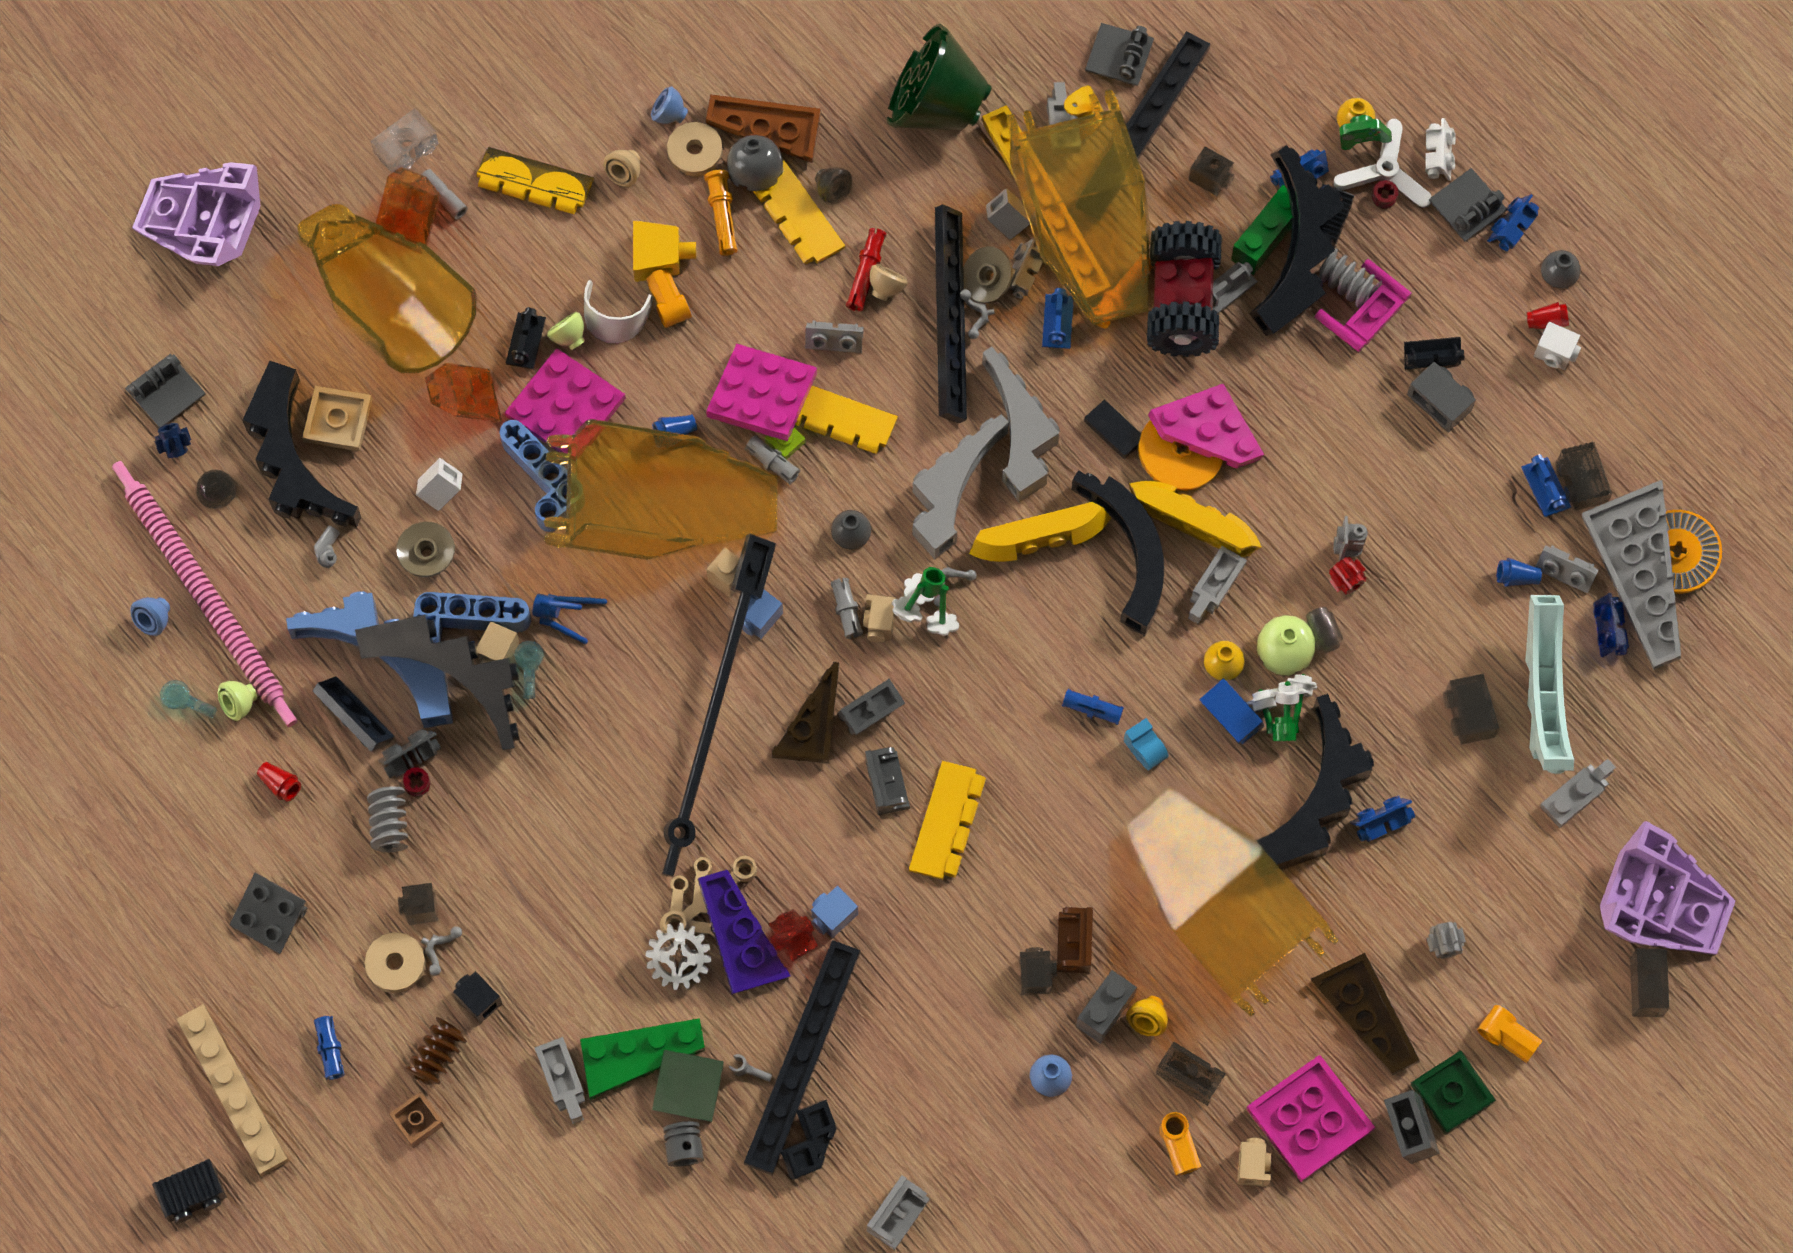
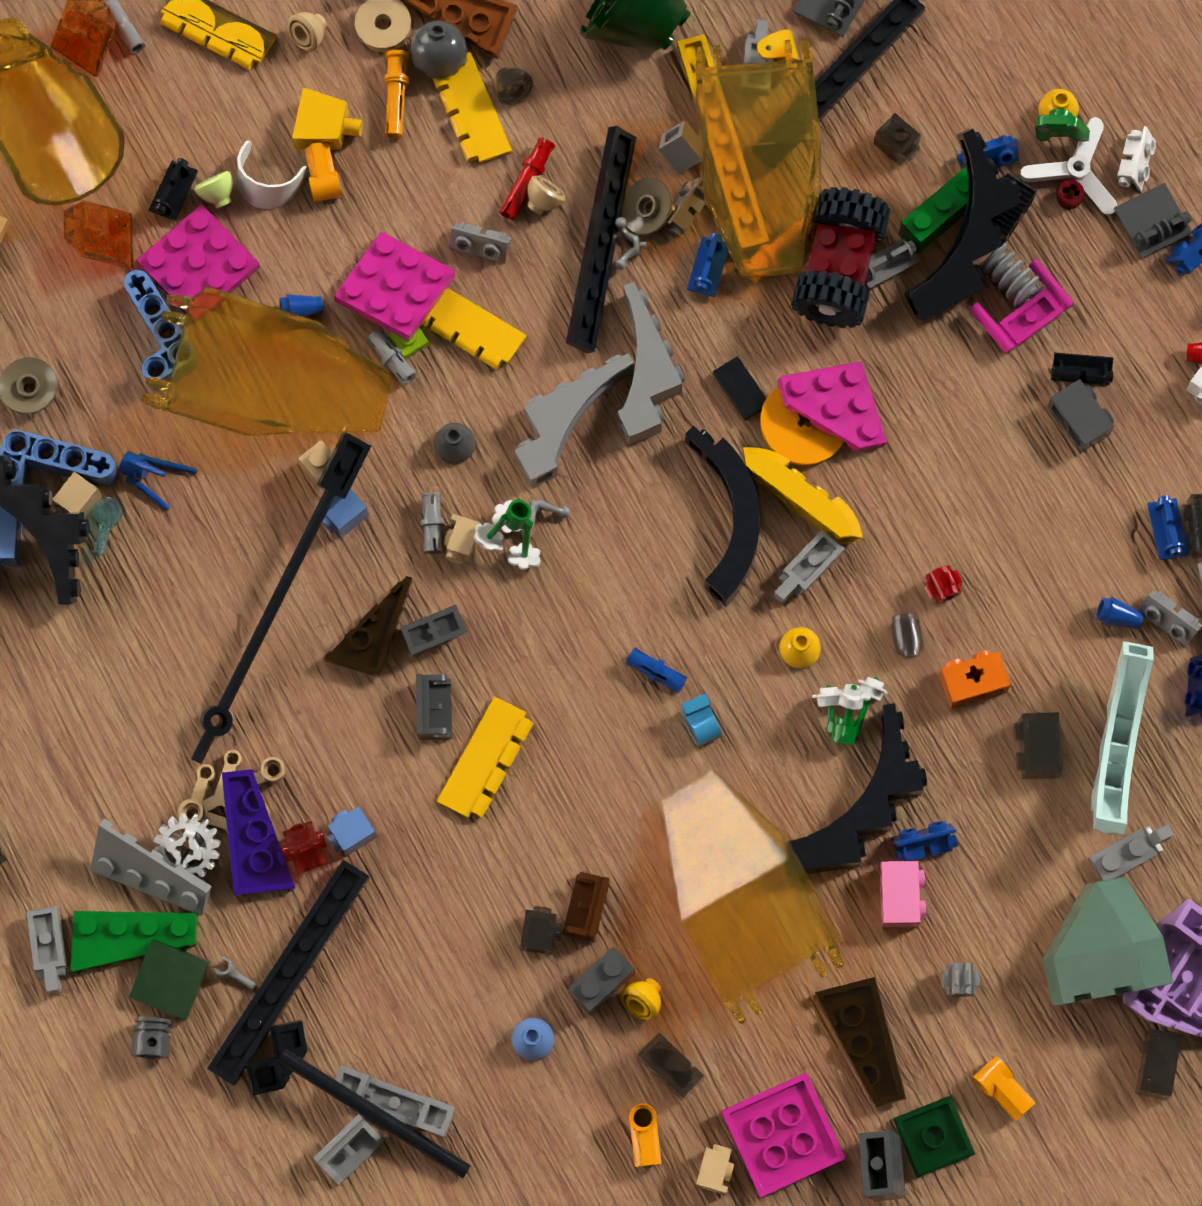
camera: 15 degrees right, 5 degrees up
white panel [416,458,462,510] -> none
yellow brick [969,502,1112,562] -> none
blue hinge [1199,678,1265,744] -> none
yellowish green cylinder [1256,615,1316,676] -> none
light grey hinge [1333,516,1368,561] -> none
none -> light grey wing [90,818,211,916]
none -> black piece [277,1048,471,1179]
none -> light grey slope [335,1065,456,1138]
none -> bright pink brick [879,861,926,928]
none -> orange brick [939,650,1011,709]
none -> sand green panel [1042,876,1173,1006]

